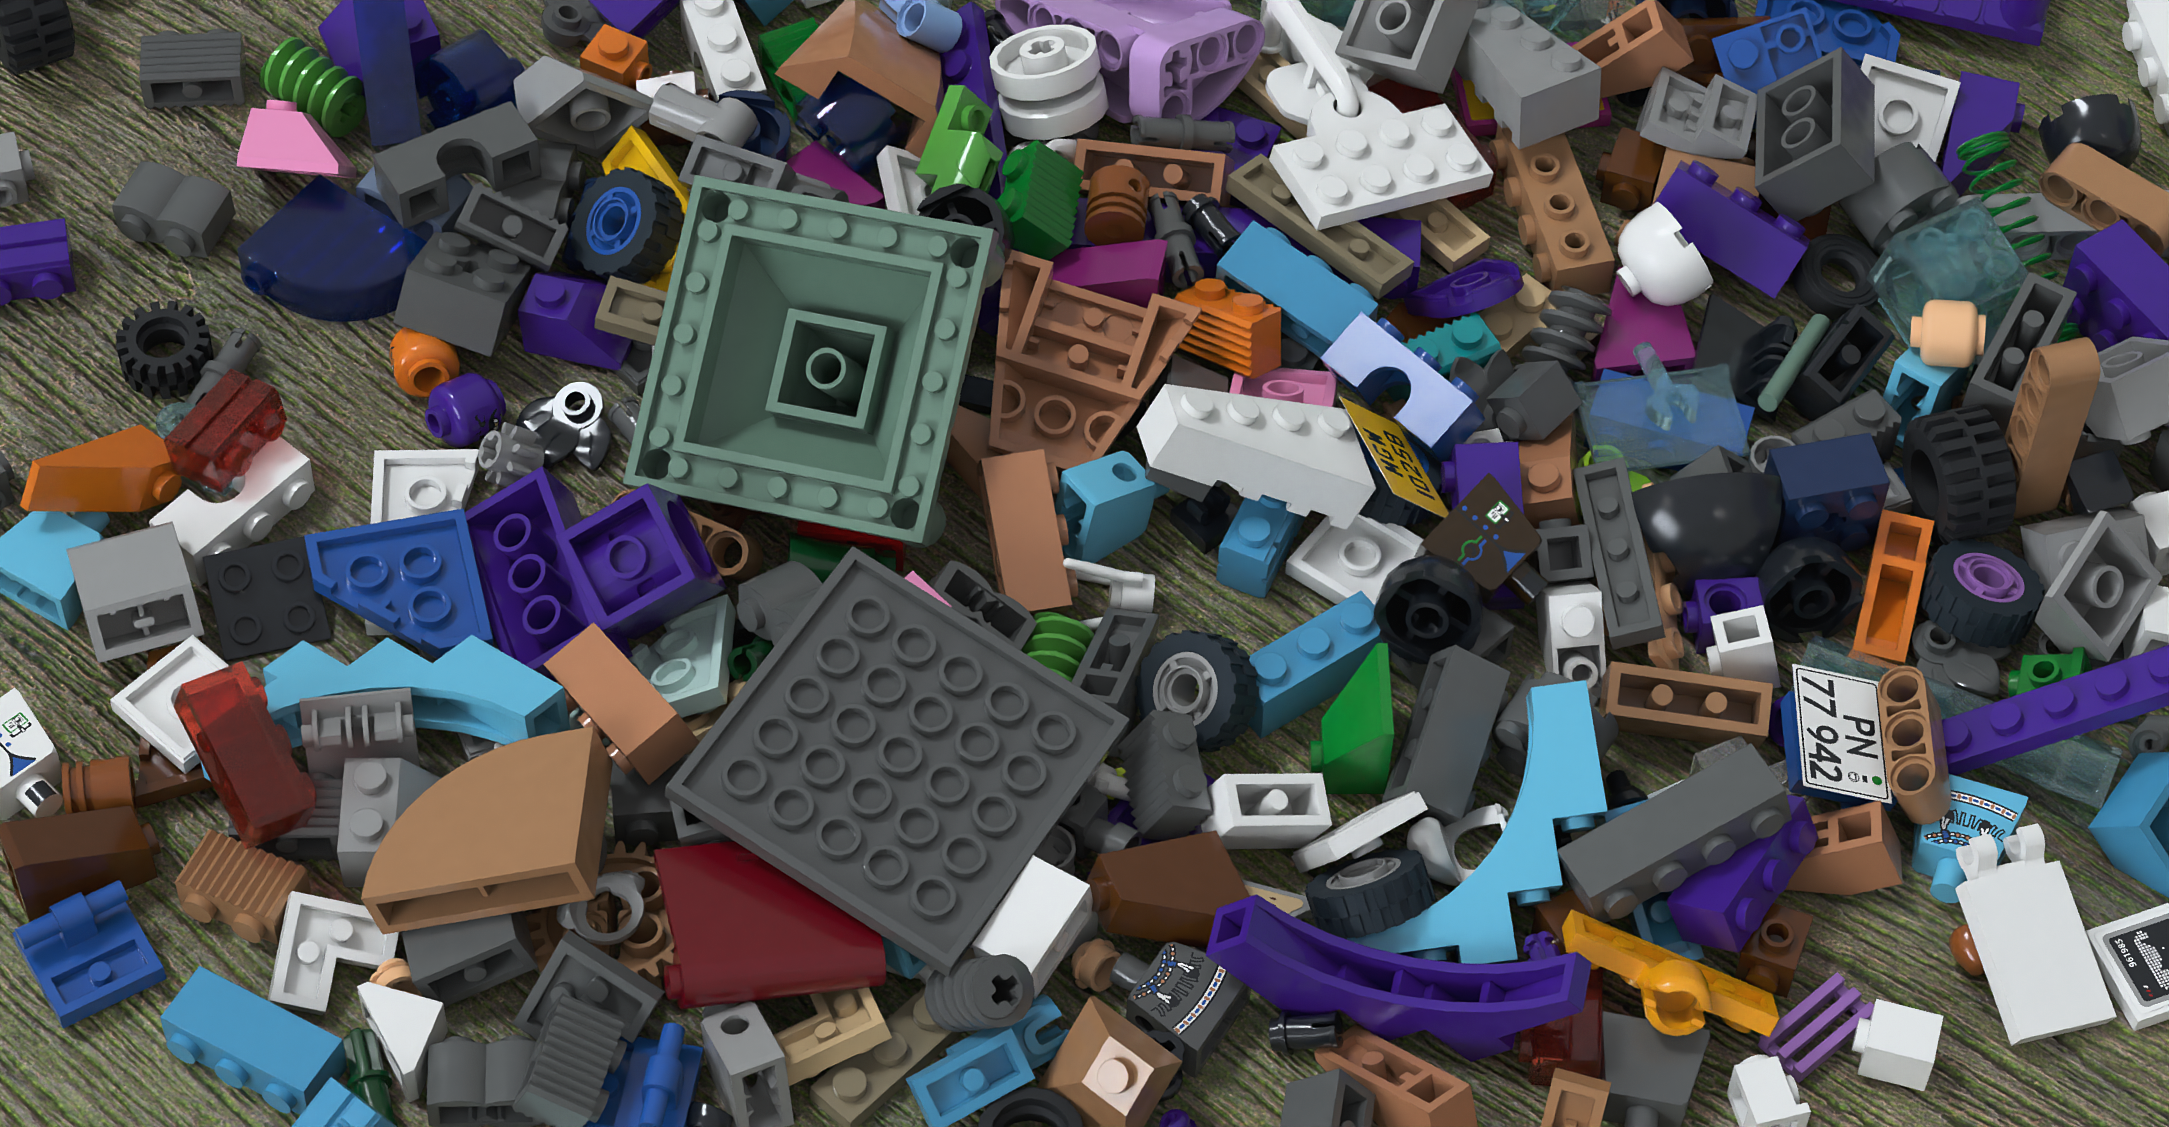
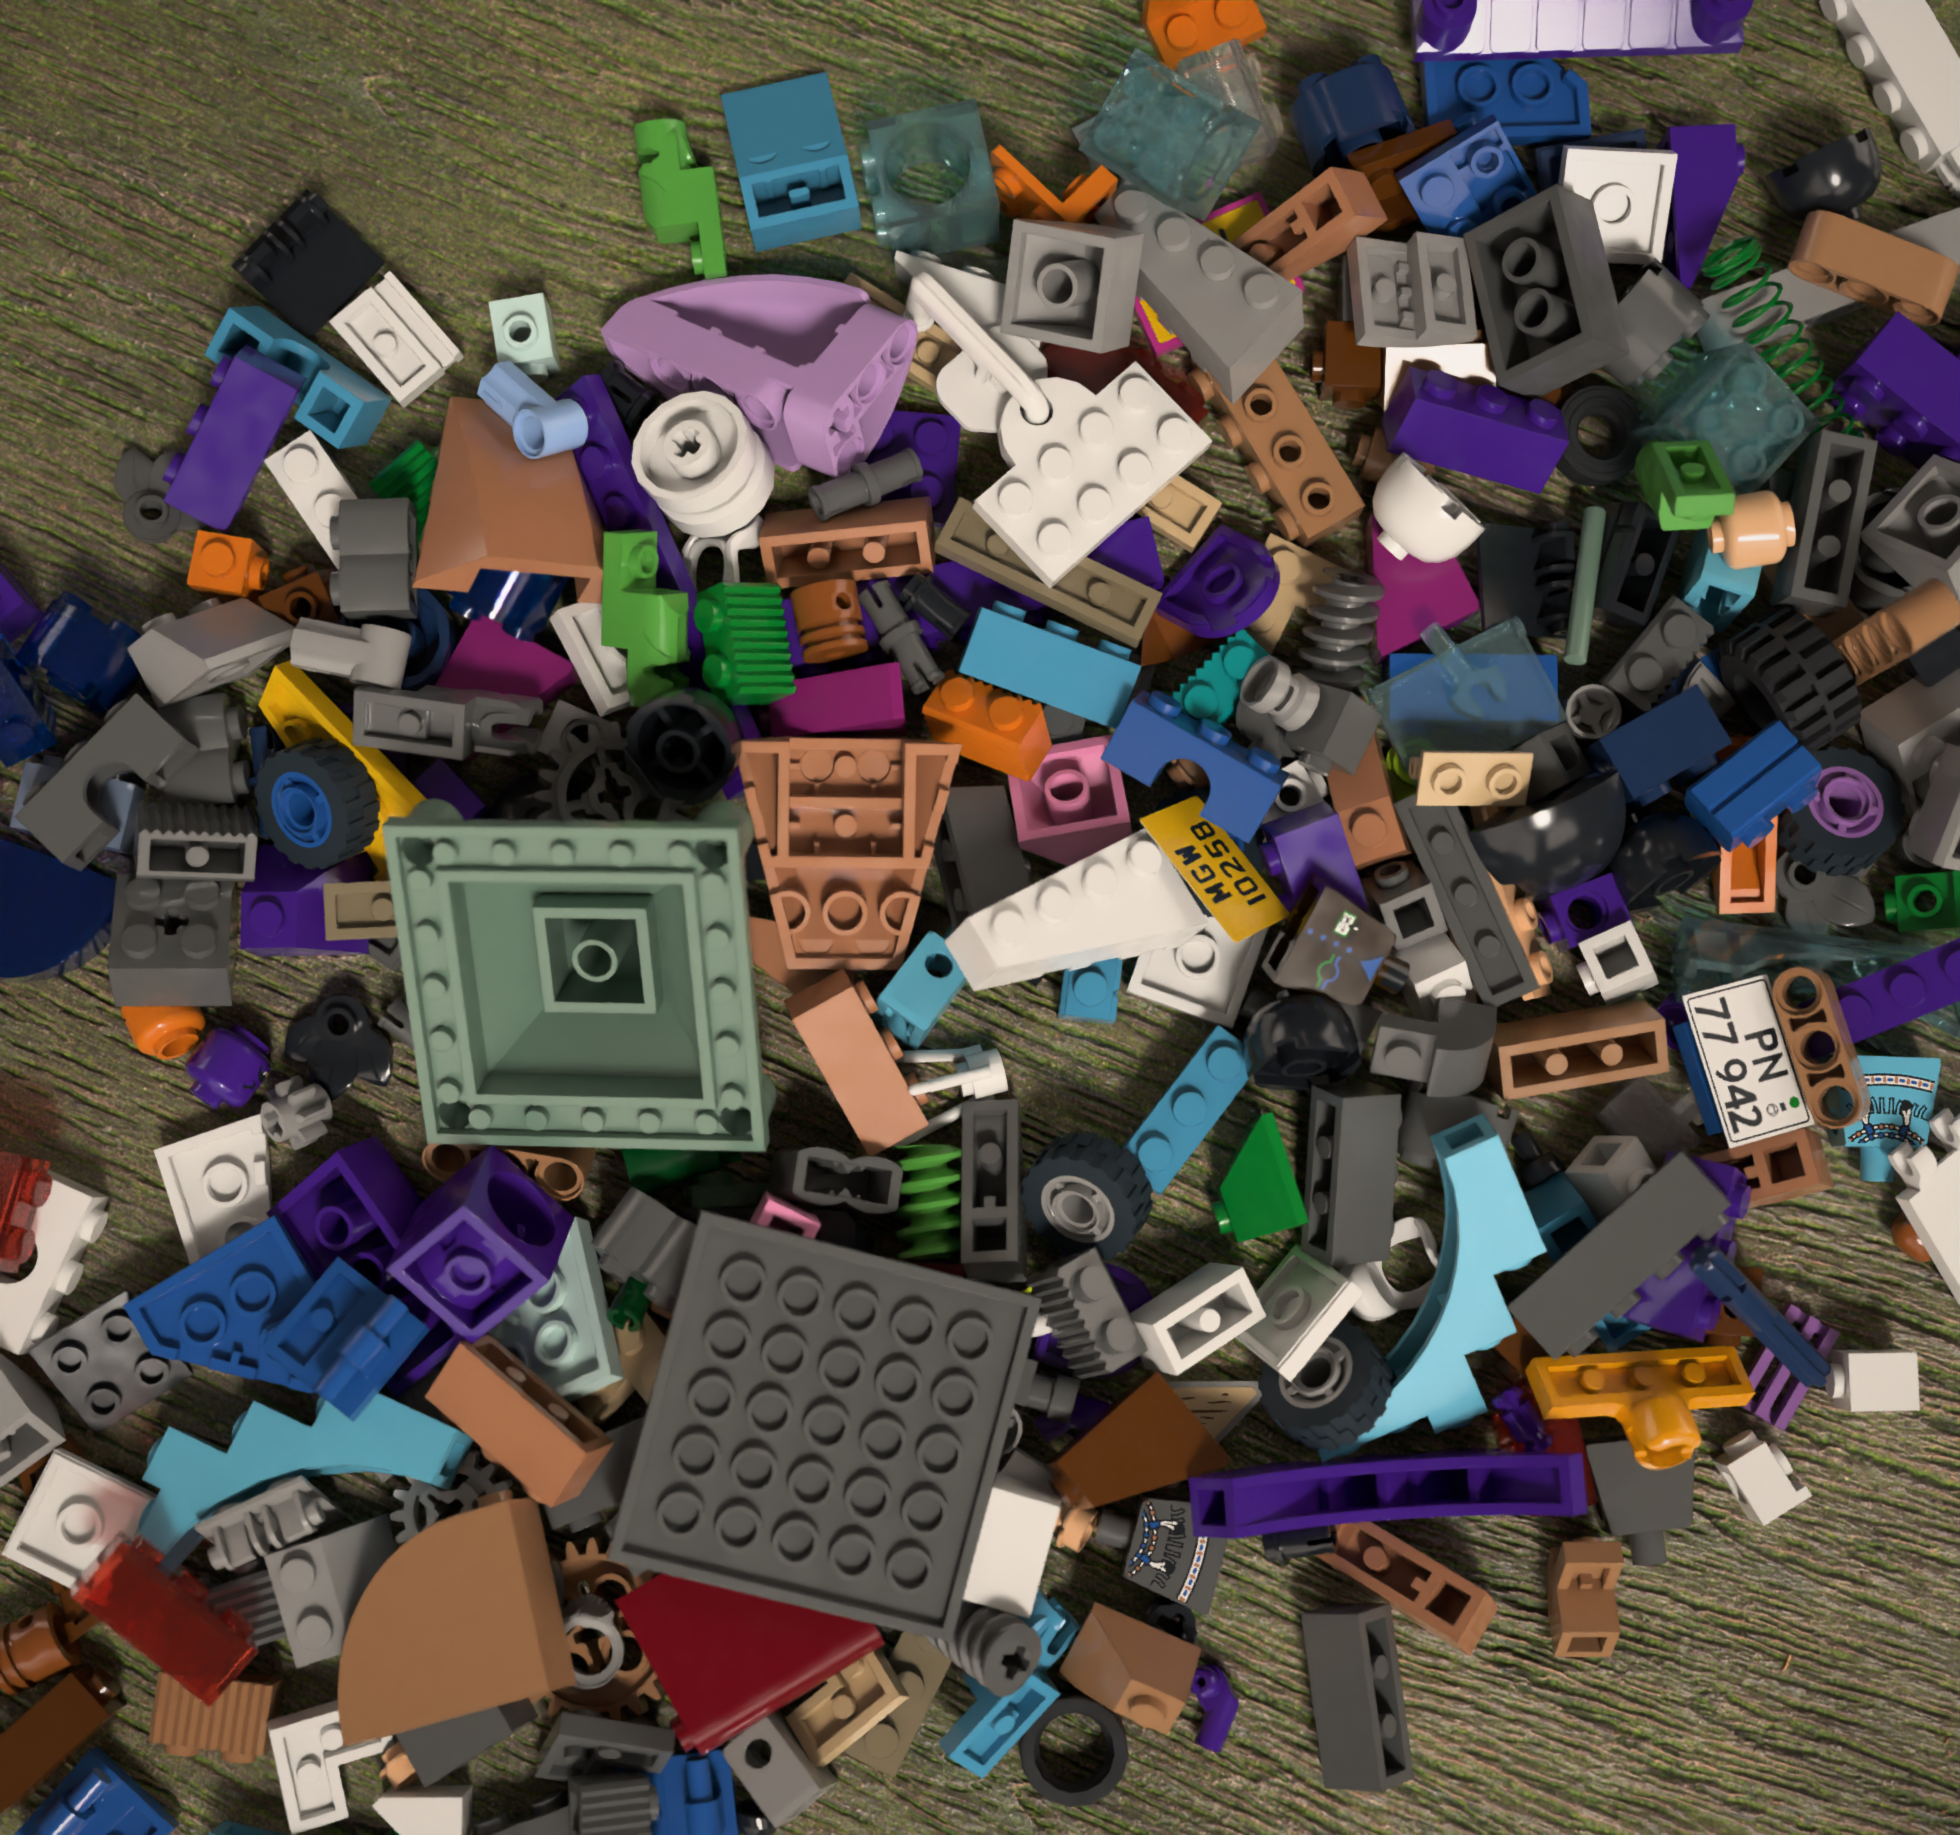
camera: 15 degrees left, 30 degrees up
none -> blue plate [261,1257,430,1422]
none -> dark grey brick [329,498,418,621]
none -> light grey wheel [1240,655,1320,731]
none -> dark grey brick [1370,997,1497,1097]
none -> tan hinge [1408,751,1534,806]
none -> bright green plate [1634,437,1735,531]
none -> blue brick [1684,719,1823,853]
none -> dark blue axle [1689,1245,1831,1388]

